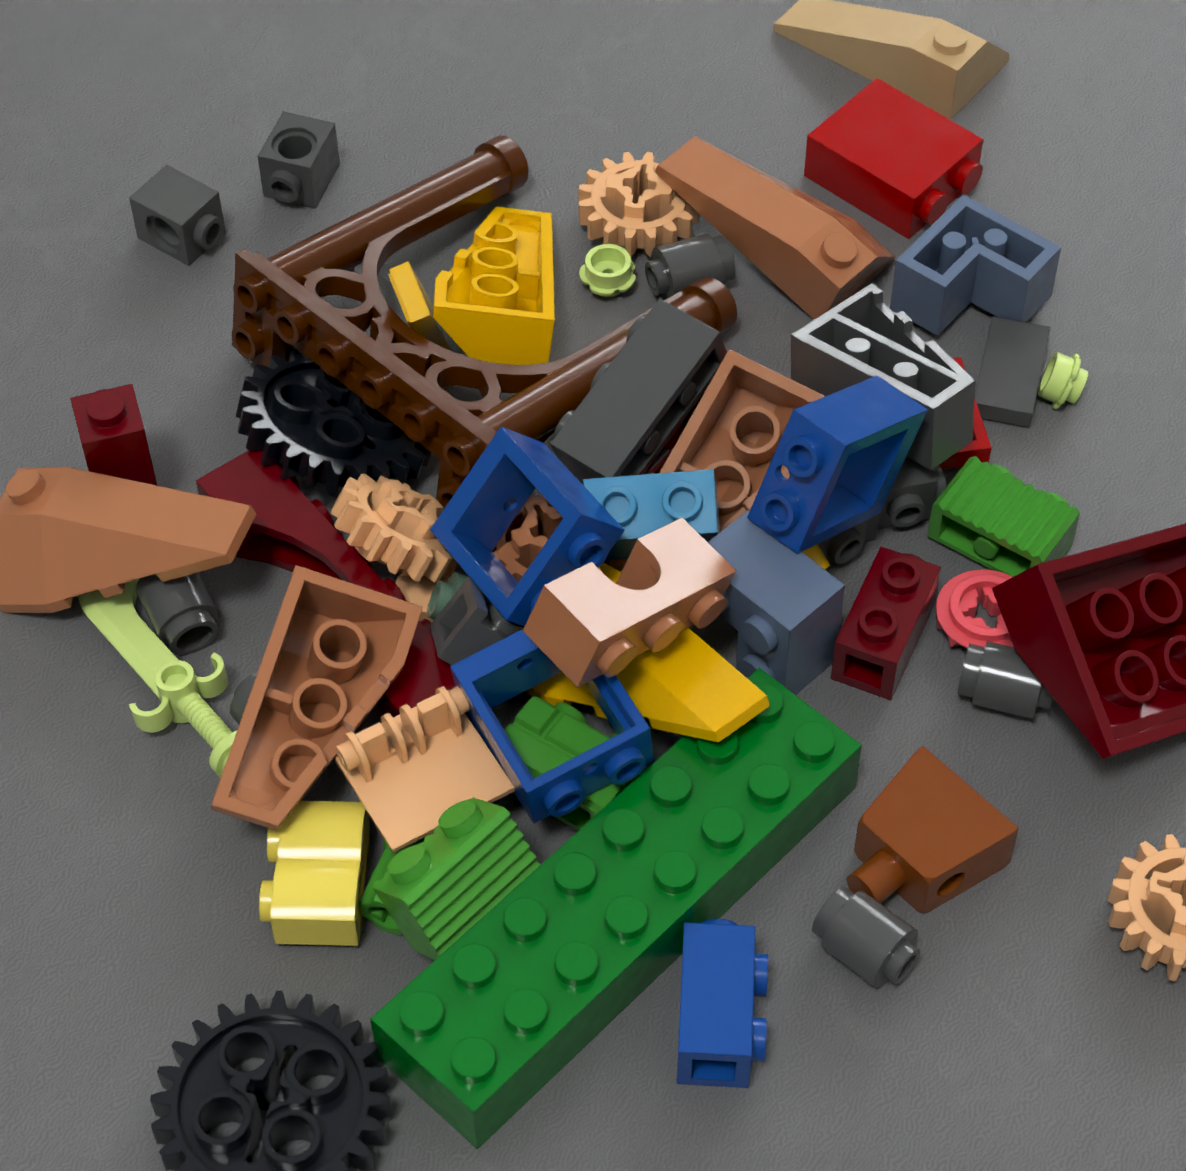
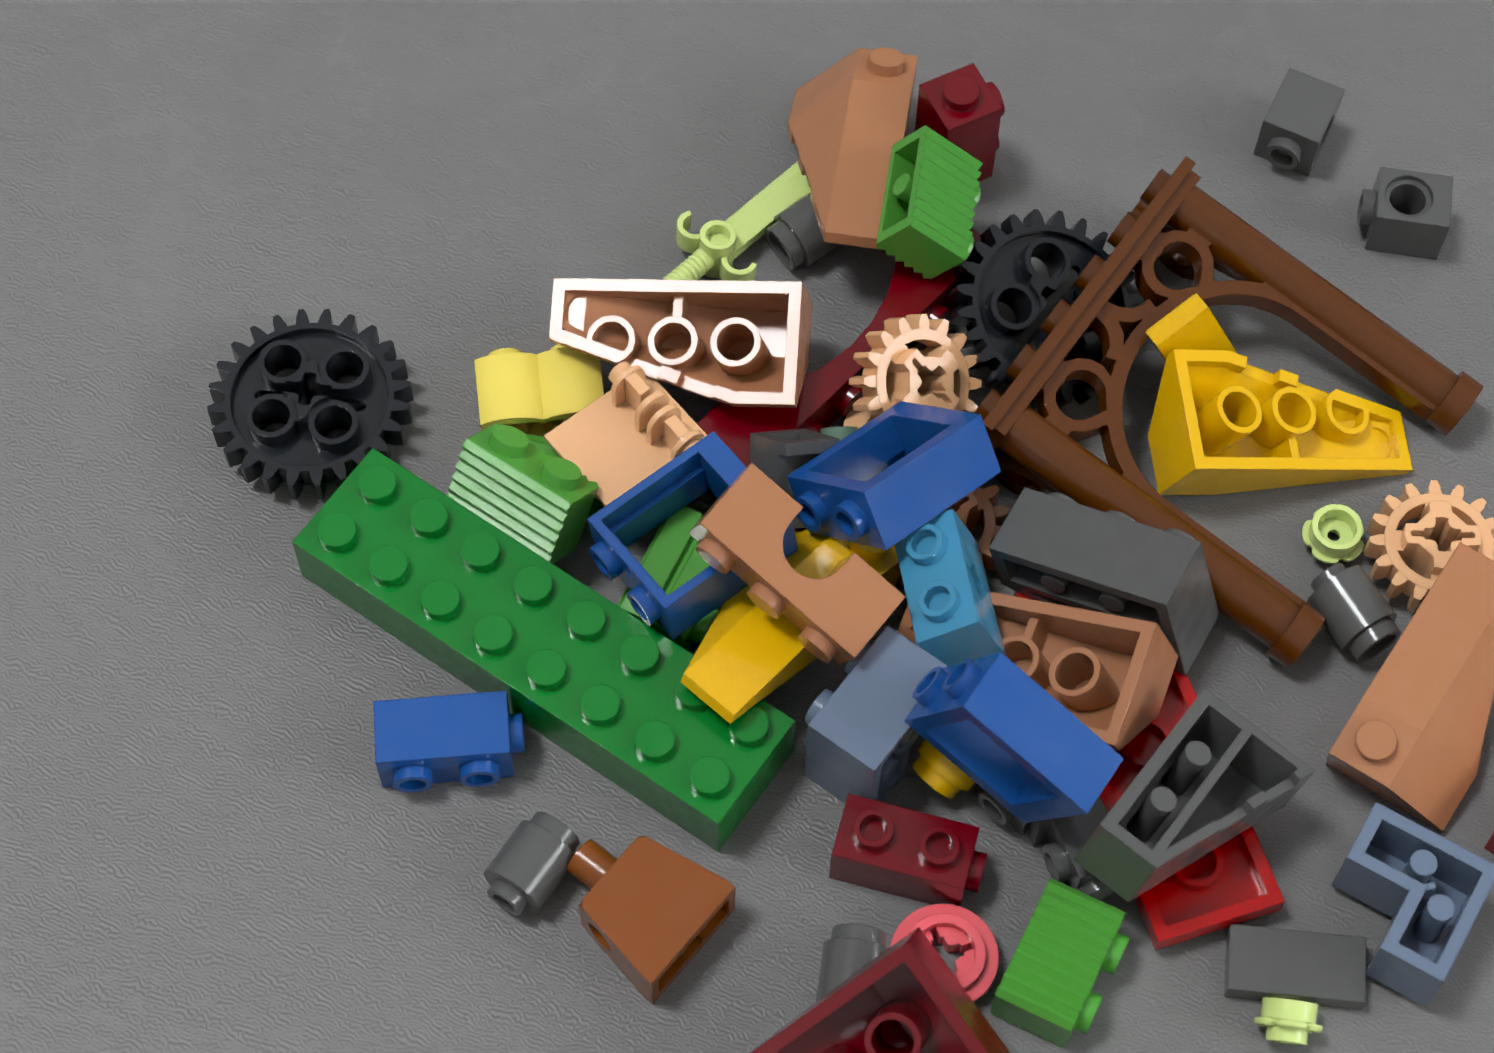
camera: 80 degrees right, 10 degrees up
none -> bright green brick [876,125,983,279]

